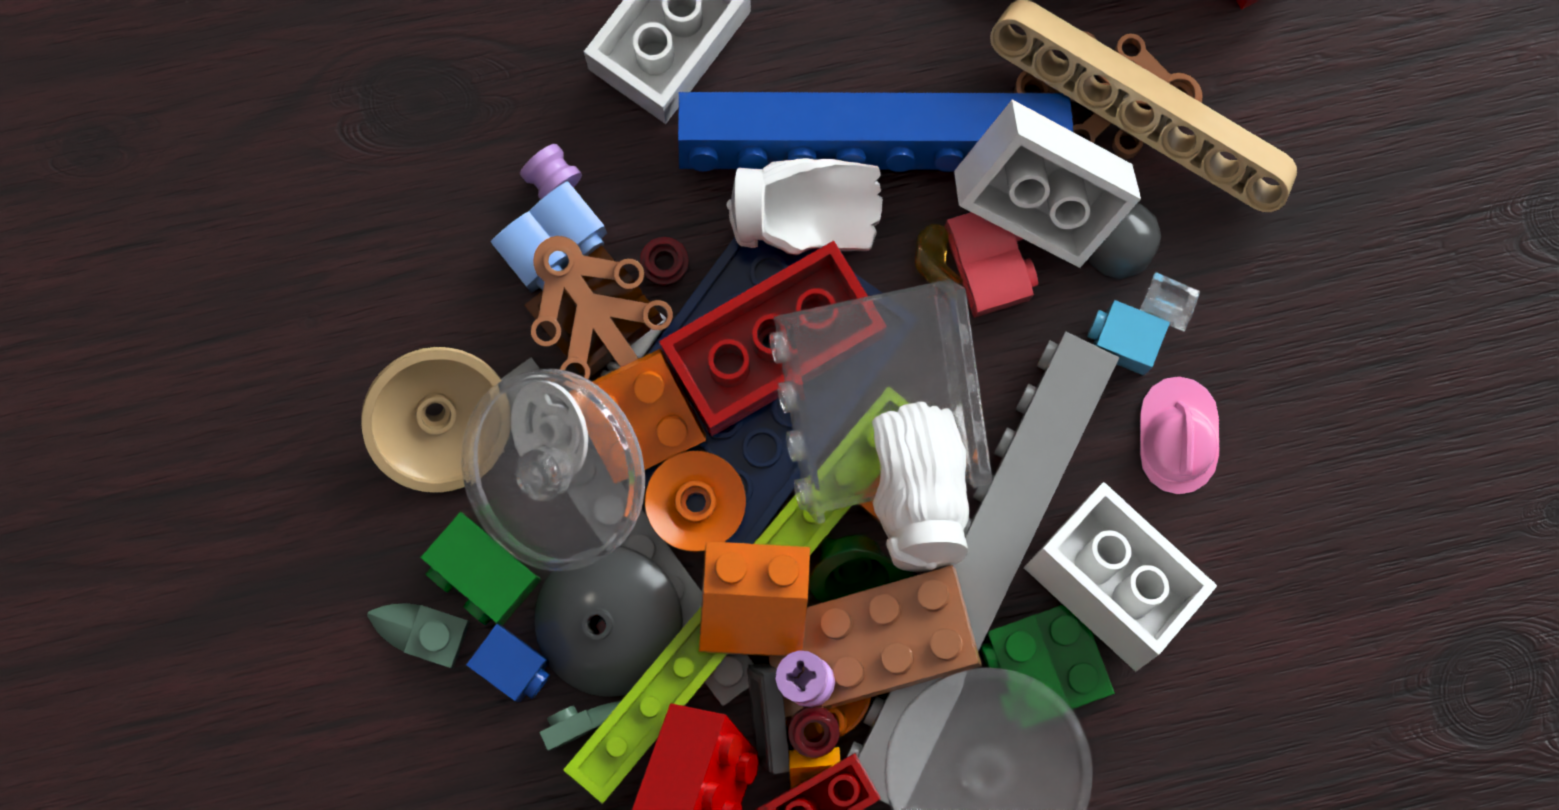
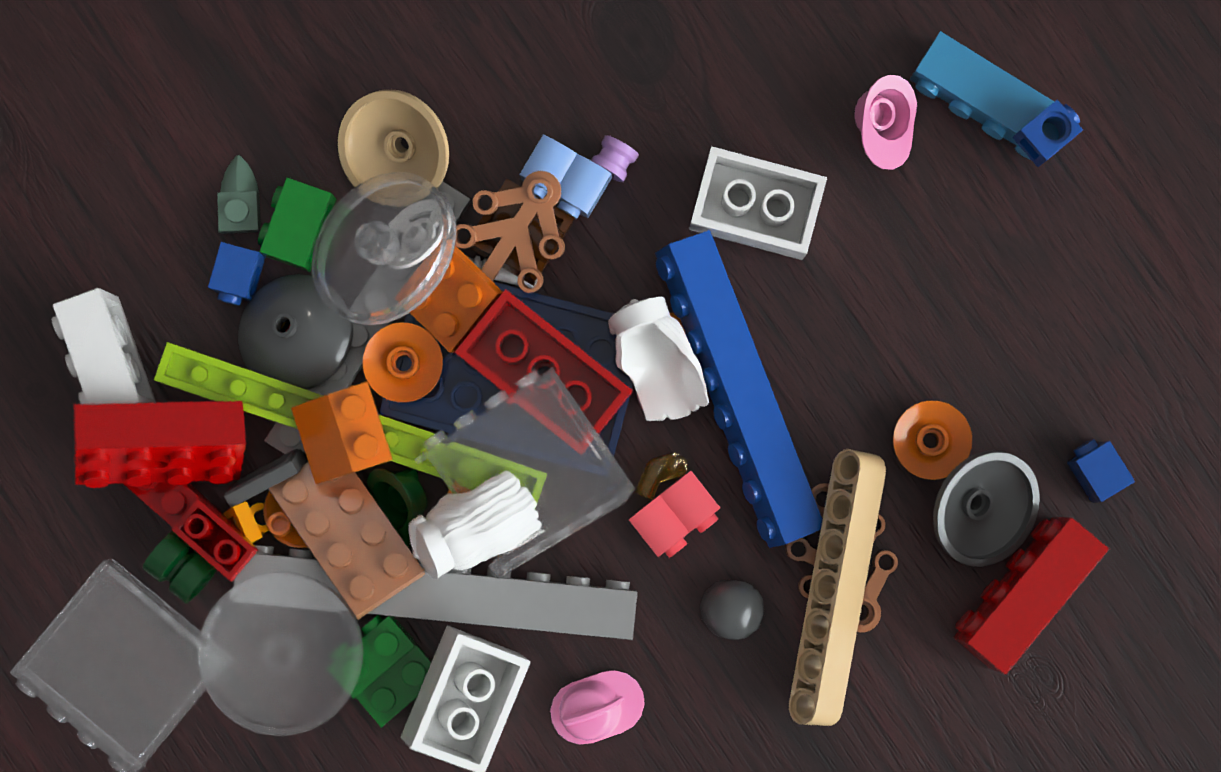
camera: 65 degrees right, 5 degrees up
sand green plate [539,701,621,751] -> none
dark red plate [640,237,689,286] -> none
lavender wheel [775,650,835,708] -> none
dark red plate [788,706,840,758] -> none
white brick [954,100,1141,268] -> none
medium azure brick [1087,300,1170,375] -> none
clear plate [1140,272,1200,332] -> none

